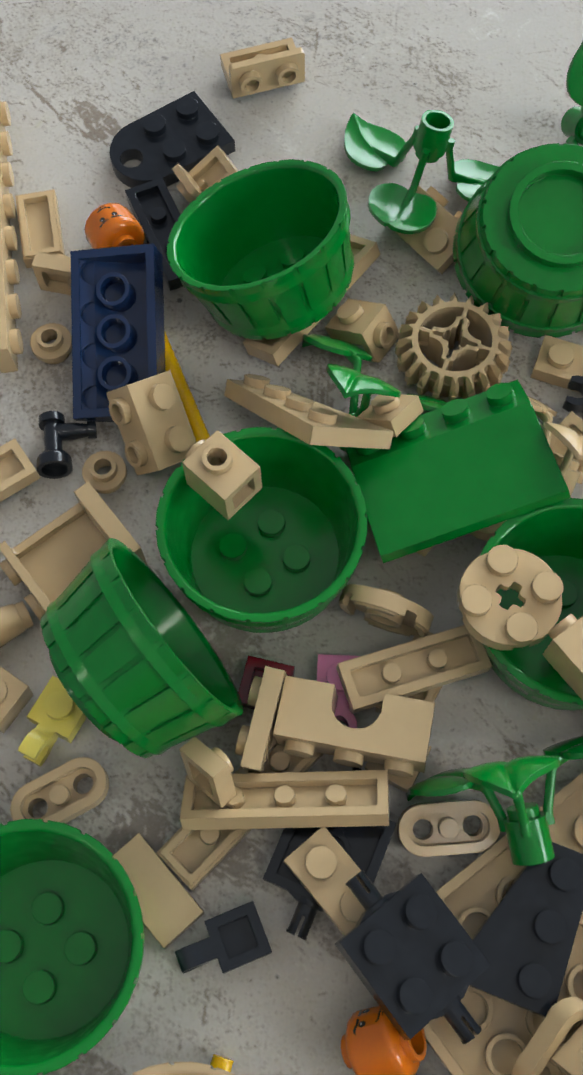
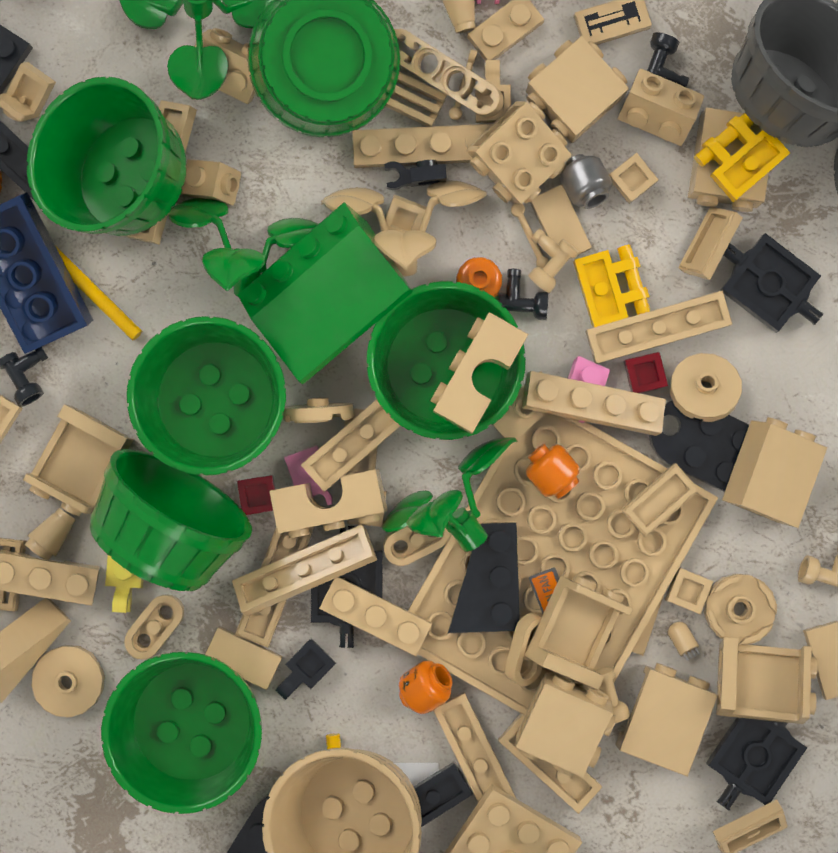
camera: 30 degrees left, 20 degrees up
tan plate [82,451,127,494] -> none
tan bracket [107,370,196,475] -> none
tan plate [179,736,237,808] -> none
tan brick [182,430,262,520] -> none
tan wing [224,374,394,449] -> none
tan plate [235,666,288,772] -> none
black plate [335,869,491,1044] -> none
tan plate [358,394,424,437] -> none
tan gear [395,293,512,402] -> none
tan plate [457,545,564,651] -> none

